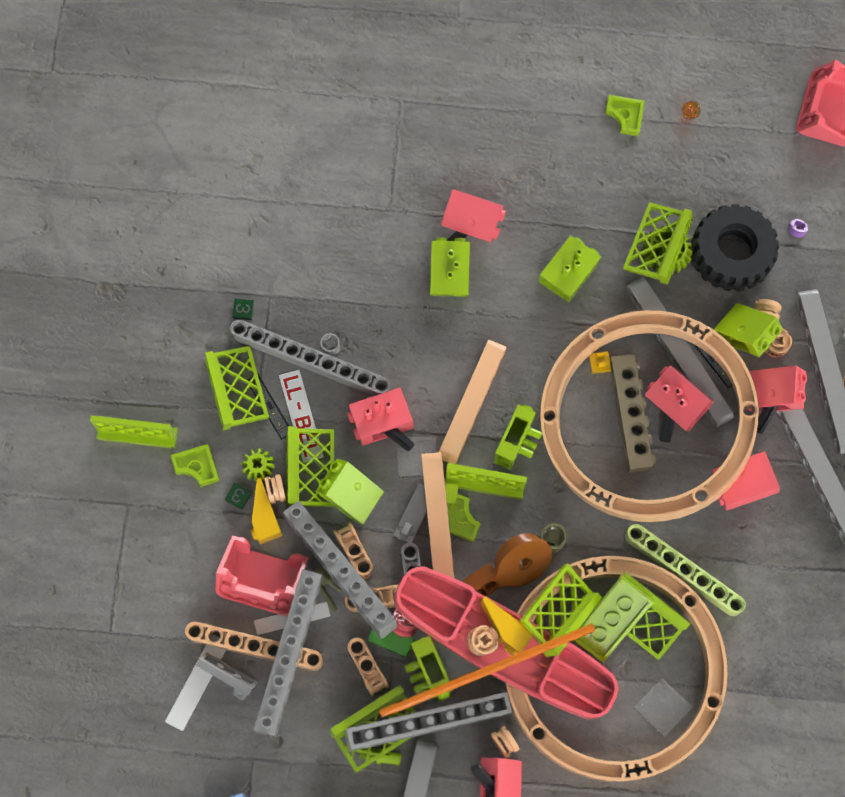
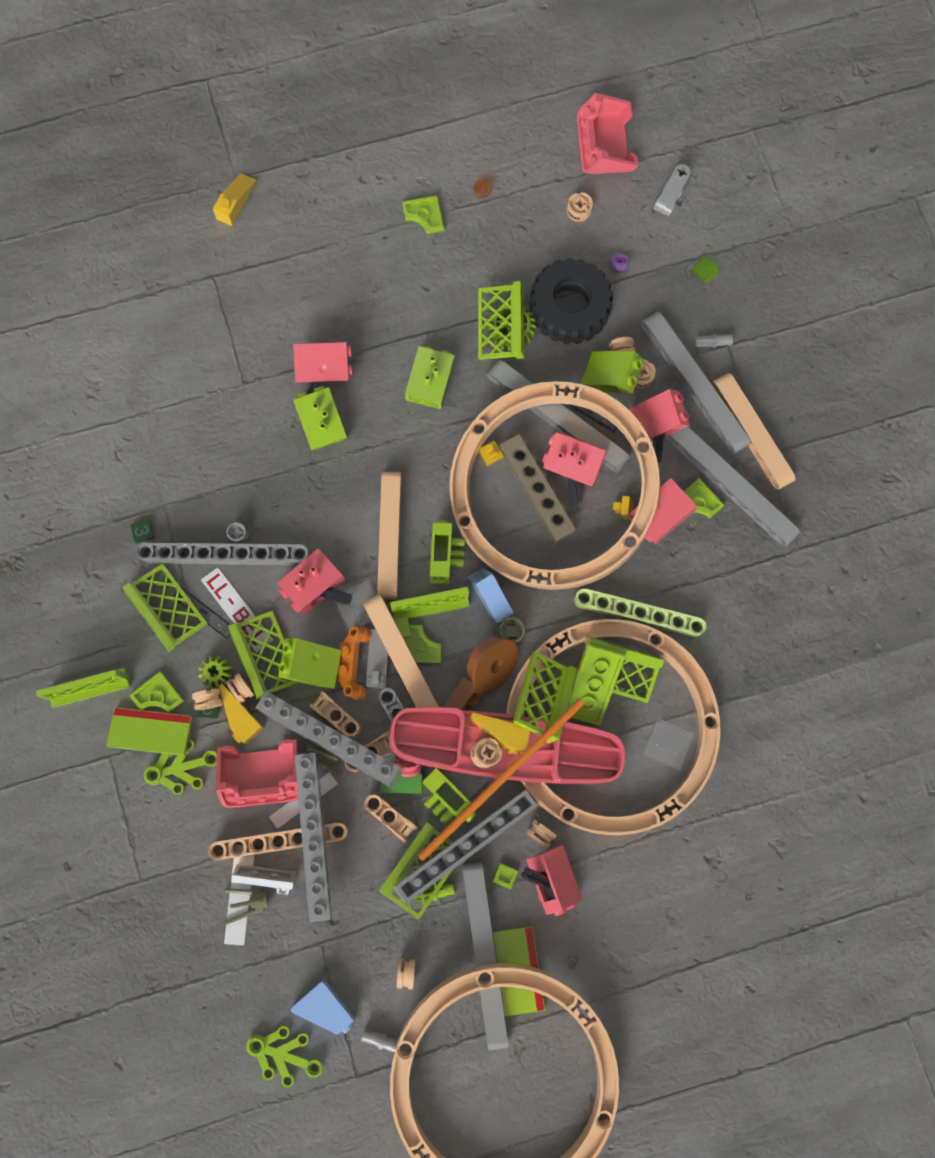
camera: 25 degrees left, 5 degrees up
none -> lime tile [106,707,193,756]
none -> lime plant [144,739,217,795]
none -> light nougat wheel [192,689,222,710]
none -> yellow slope [213,173,257,226]
none -> olive plant [224,888,268,925]
none -> orange plate [336,626,371,700]
none -> light blue slope [467,568,514,623]
none -> lime tile [493,863,519,889]
none -> light nougat wheel [567,192,593,222]
none -> yellow tile [613,496,634,520]
none -> lime tile [683,478,725,519]

